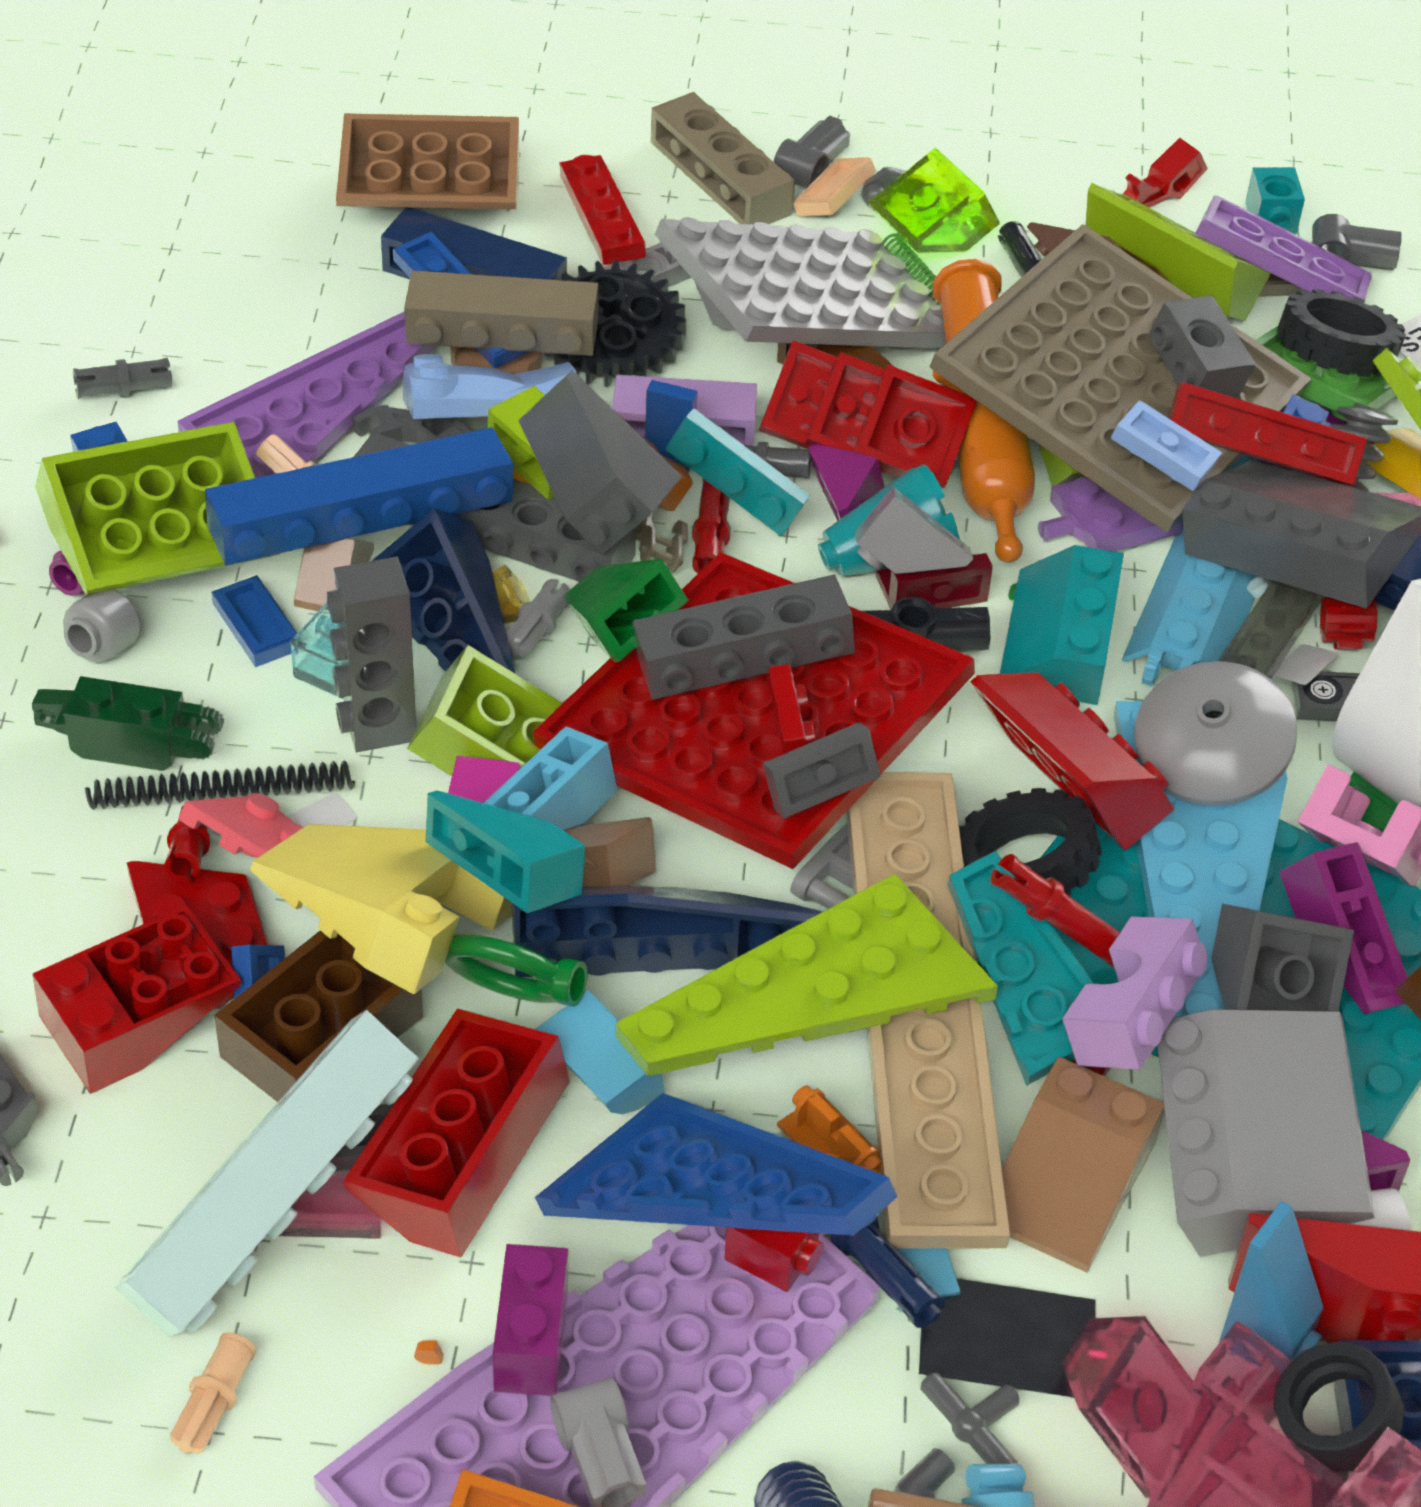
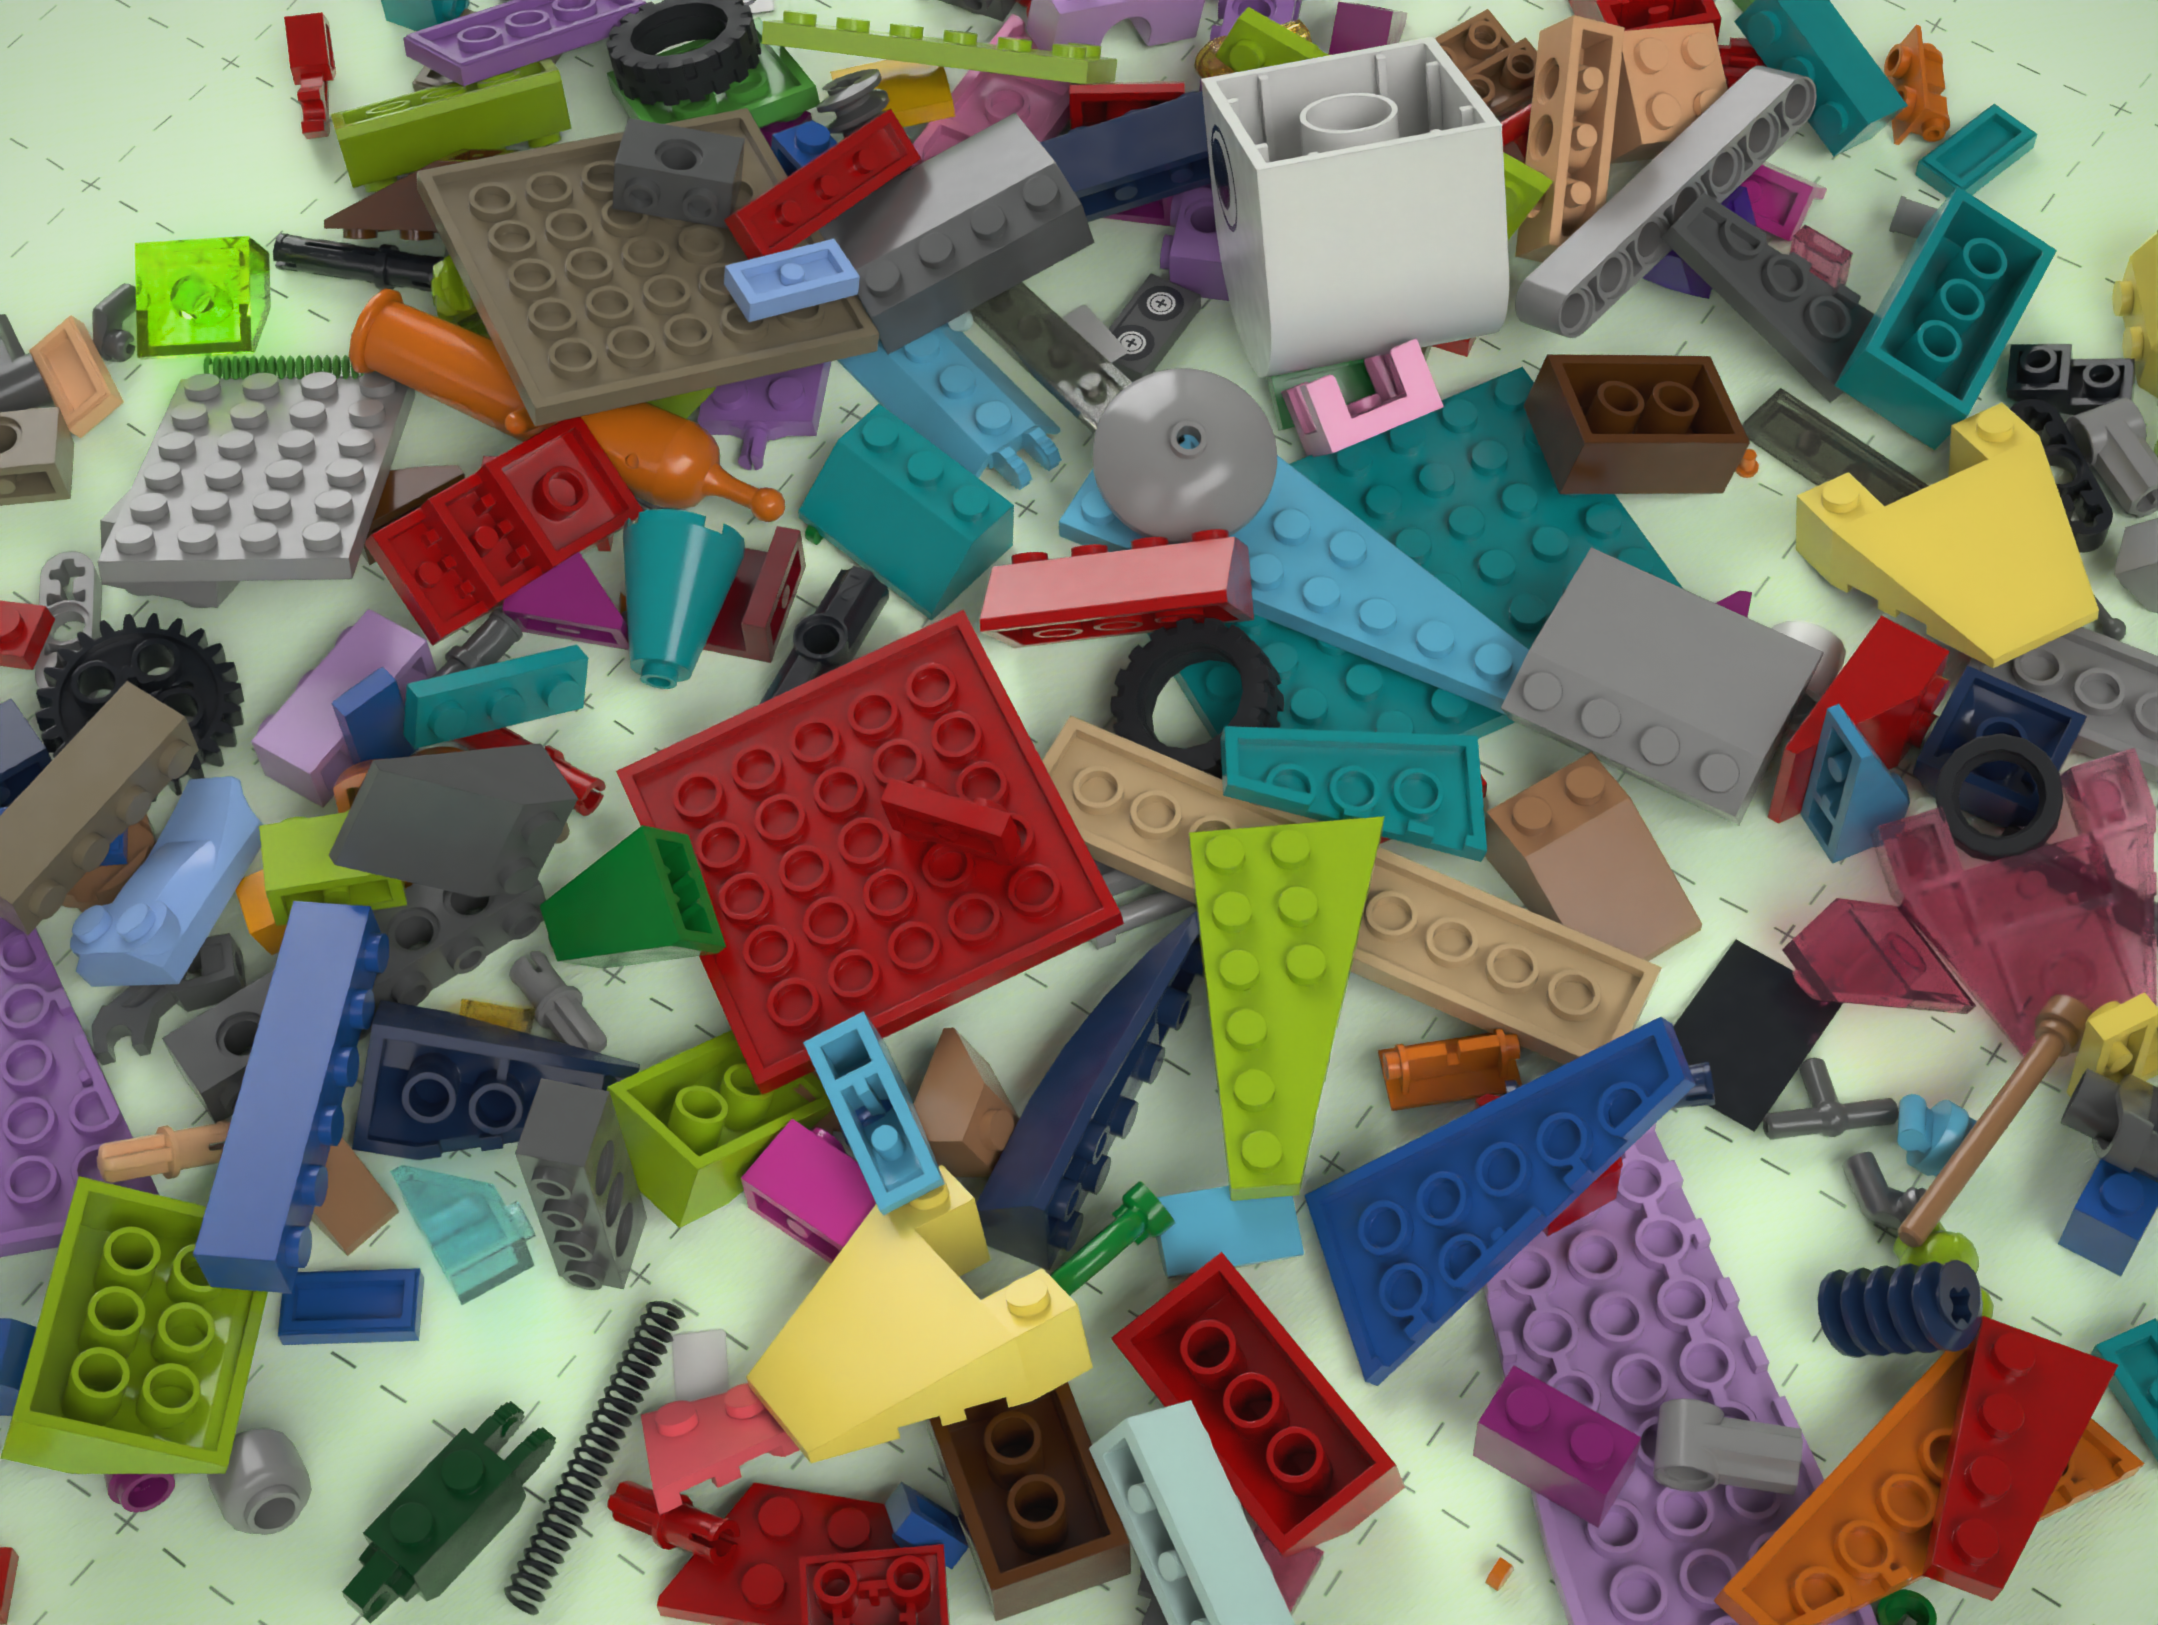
camera: 55 degrees left, 10 degrees up
teal slope [425,790,585,913] -> none
dark grey brick [632,574,855,700] -> none
dark grey plate [763,722,881,818] -> none
light grey slope [855,486,973,574] -> none
red pin [990,854,1120,970] -> none
lavender arch [1062,917,1207,1070] -> none
dark grey slope [1211,903,1354,1012] -> none
magenta slope [1279,842,1408,1015] -> none
red gear [1319,597,1377,650] -> none

